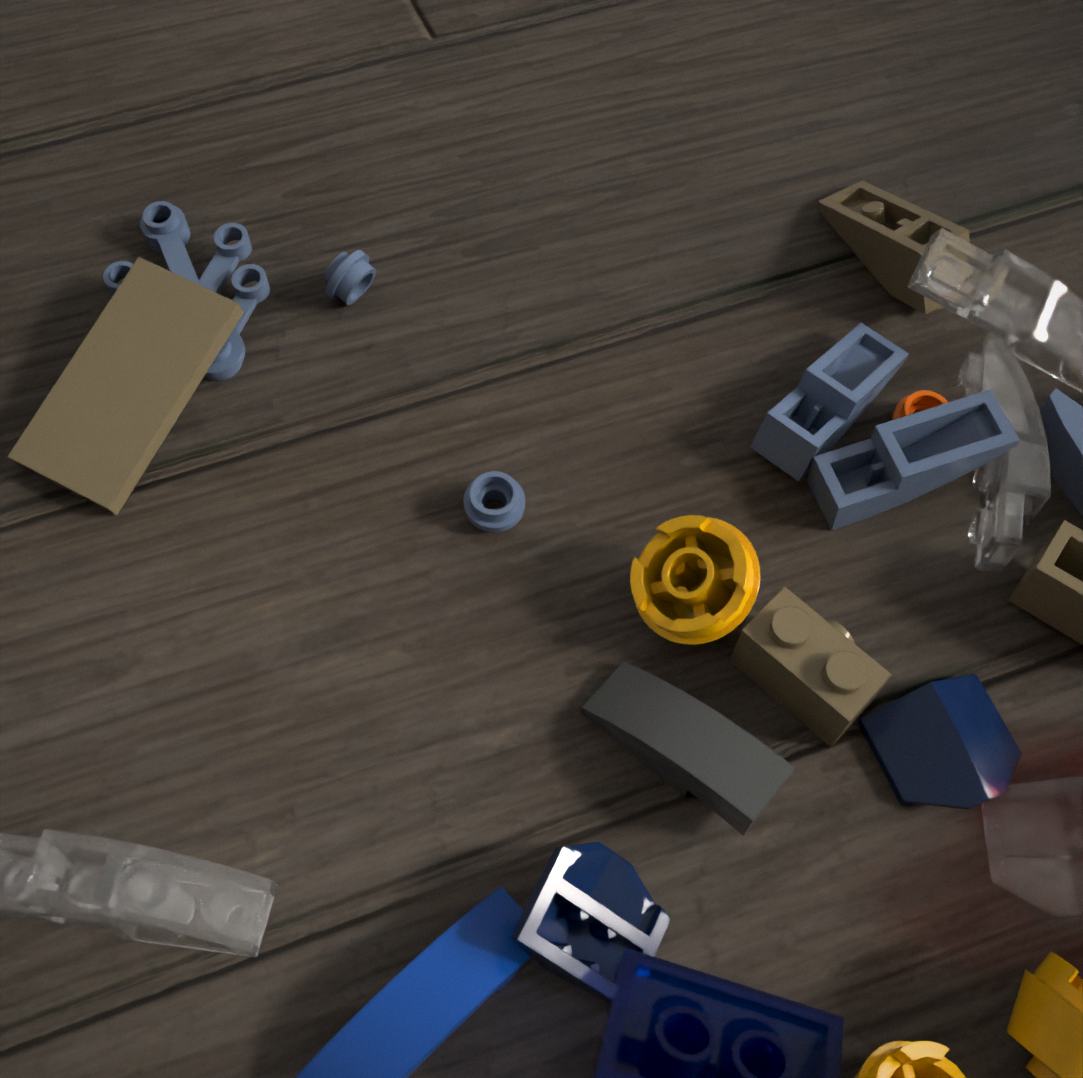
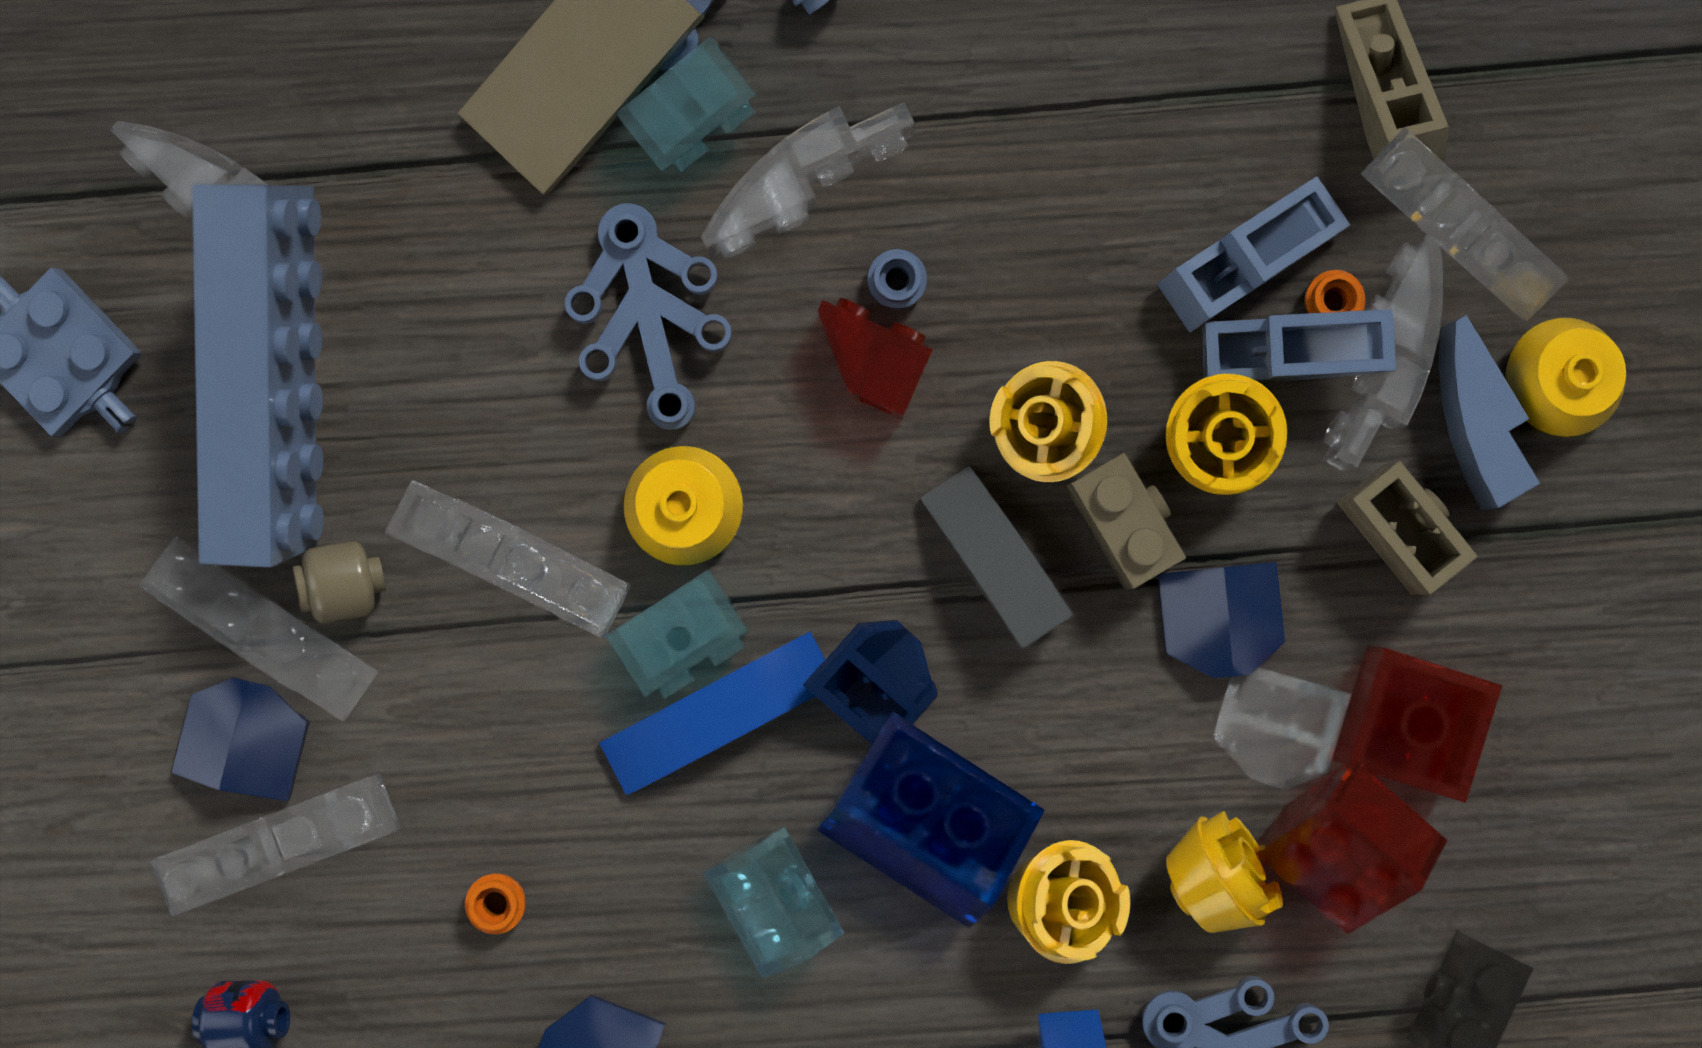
camera: 20 degrees right, 25 degrees up
none -> sand blue plant [565,203,732,431]
none -> clear light blue brick [606,570,750,699]
none -> clear light blue brick [616,36,759,172]
none -> yellow cone [624,446,743,565]
none -> clear slope [701,102,915,259]
none -> clear red slope [818,298,933,420]
none -> yellow cone [1166,374,1287,495]

